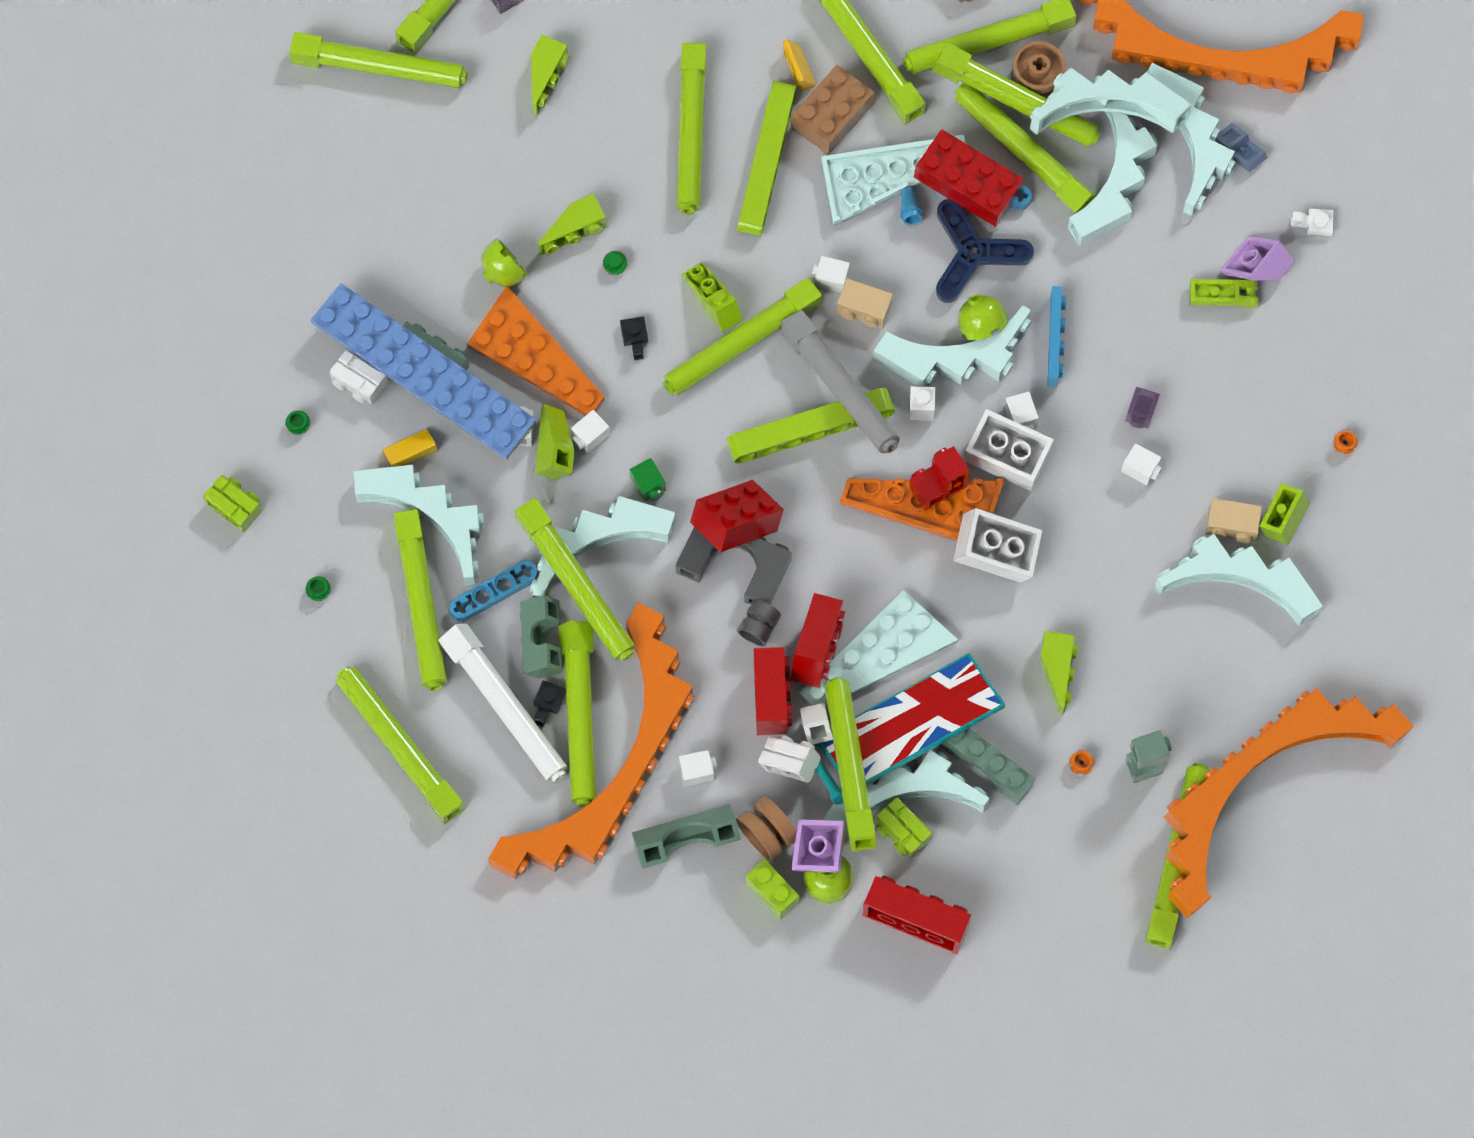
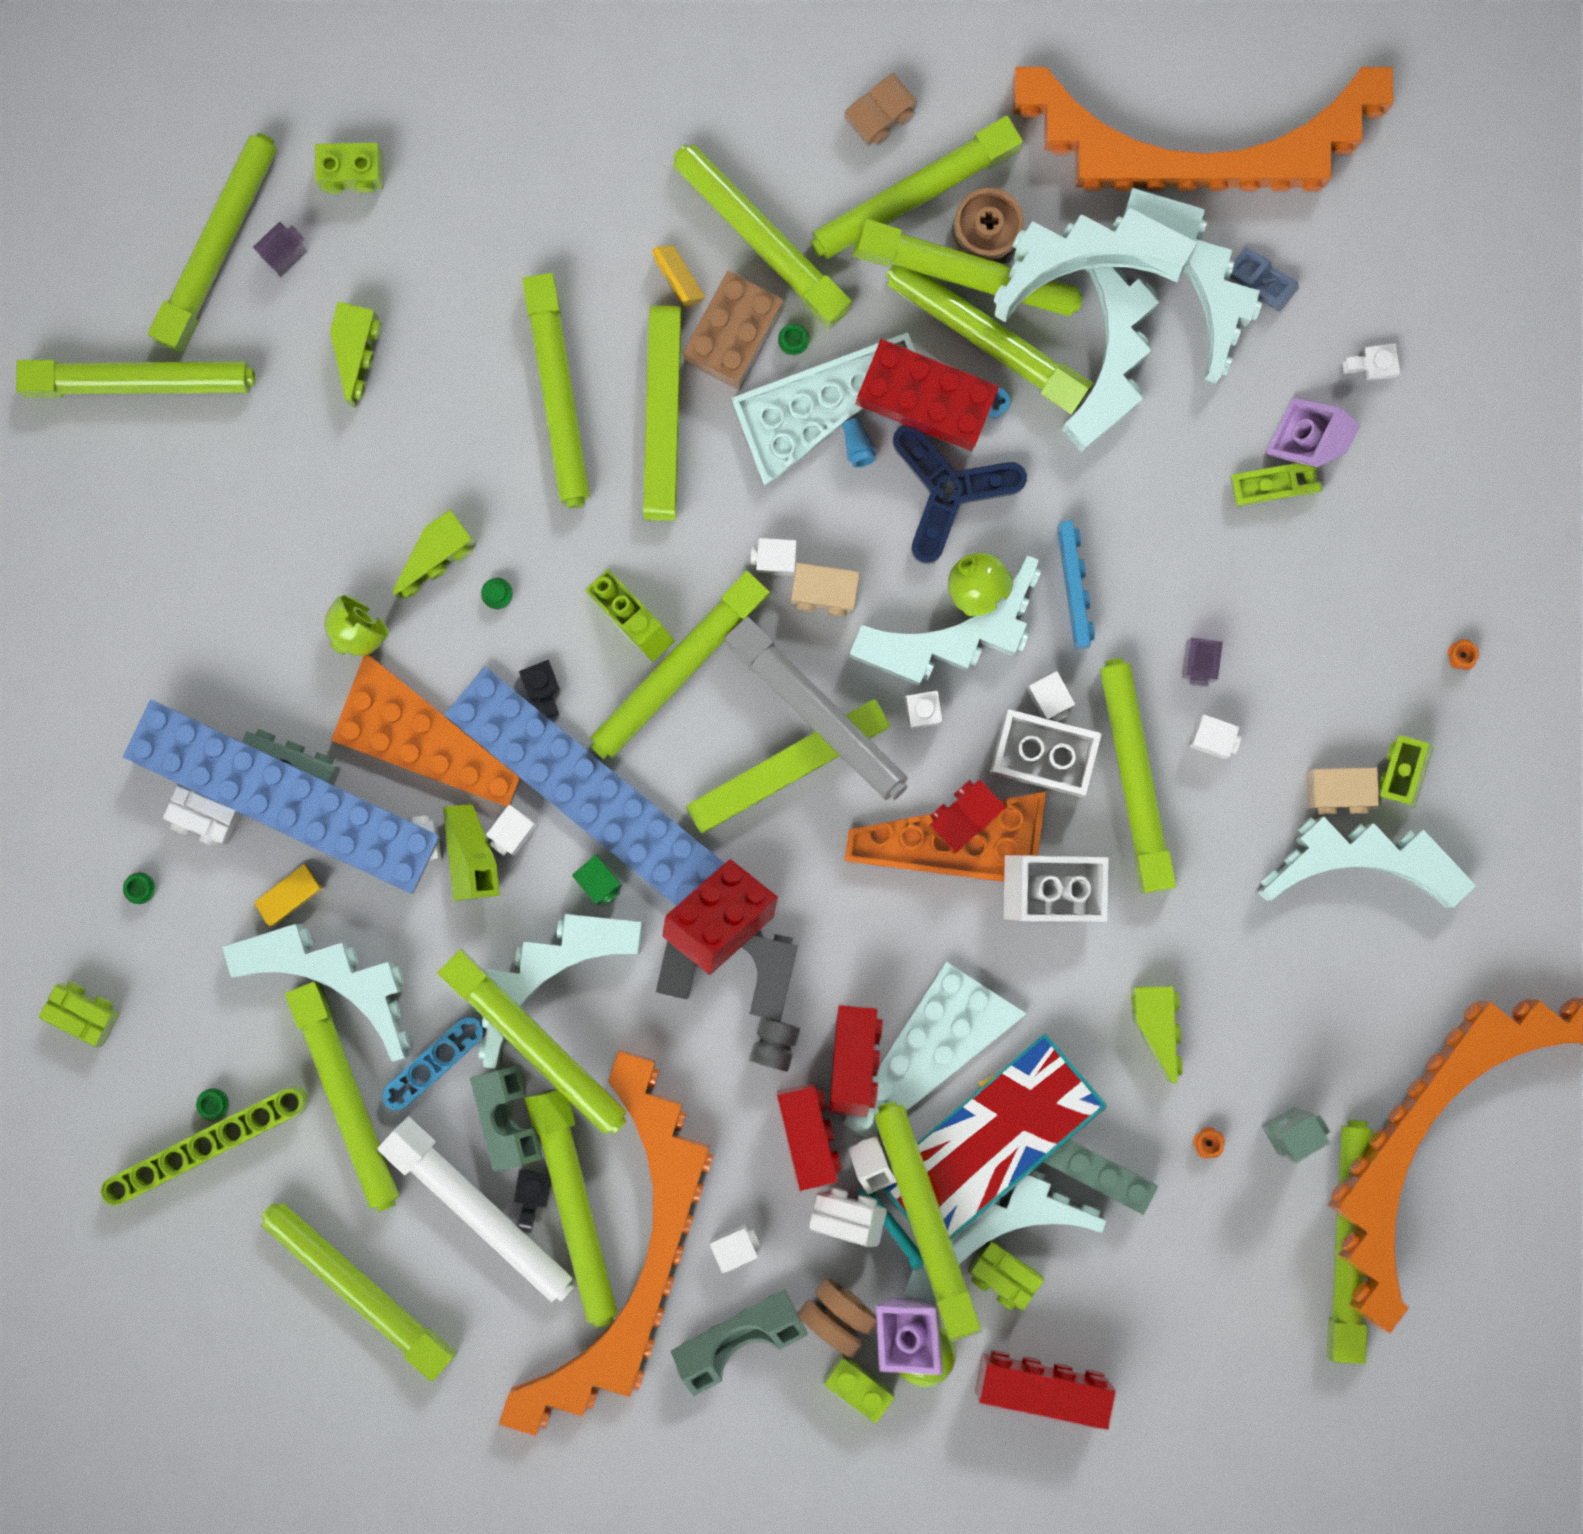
camera: 10 degrees left, 15 degrees up
none -> lime beam [100,1086,309,1206]
none -> medium blue plate [445,667,724,906]
none -> green plate [778,323,809,355]
none -> lime brick [1099,658,1177,894]

